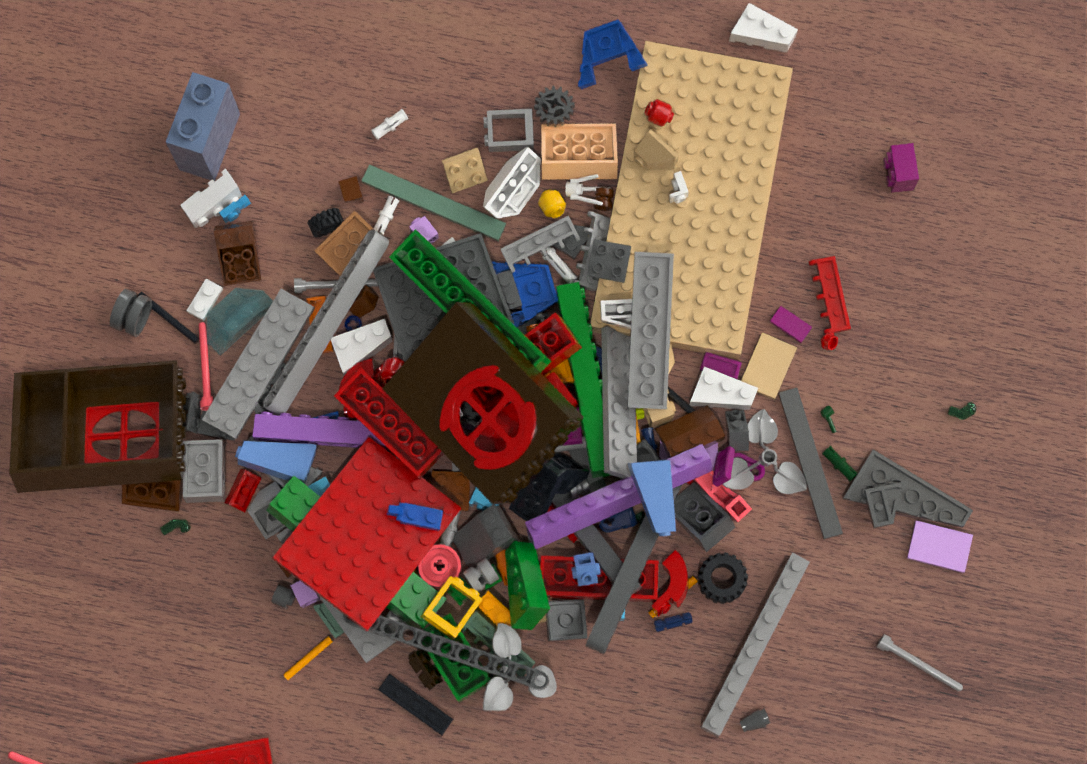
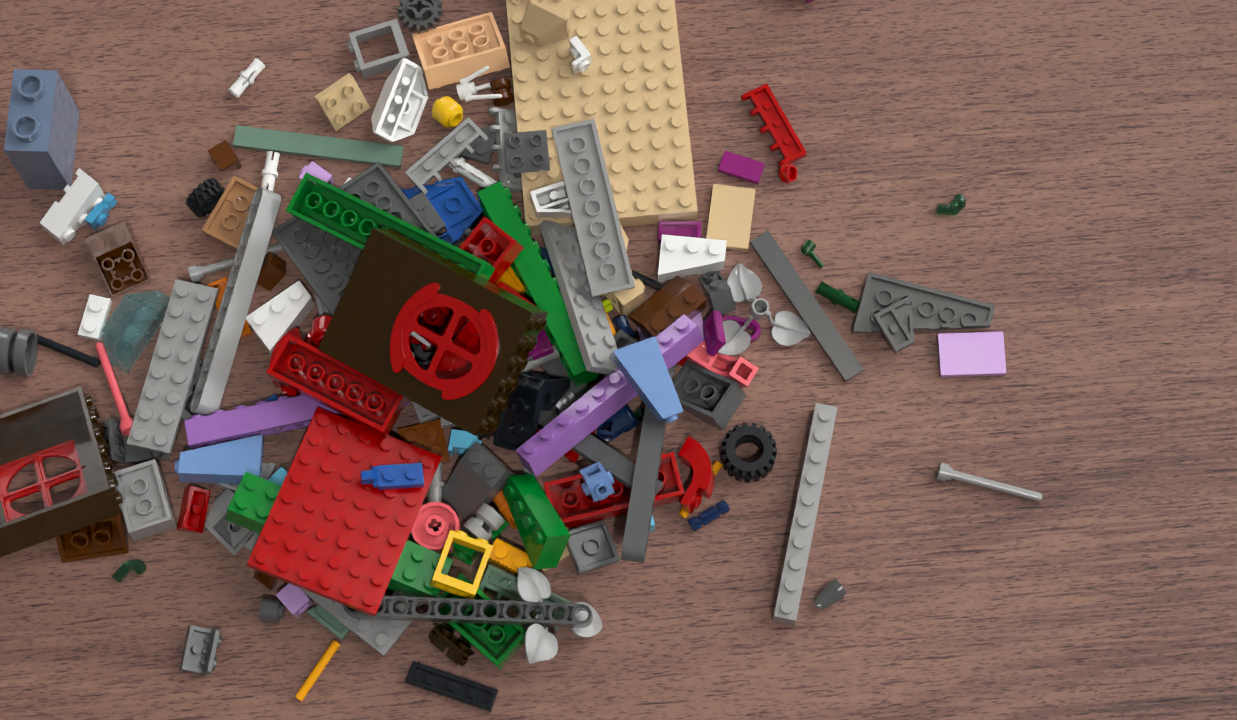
camera: 15 degrees left, 5 degrees down
clear blue bush [345,316,362,332] -> none
none -> dark grey bracket [179,625,222,676]

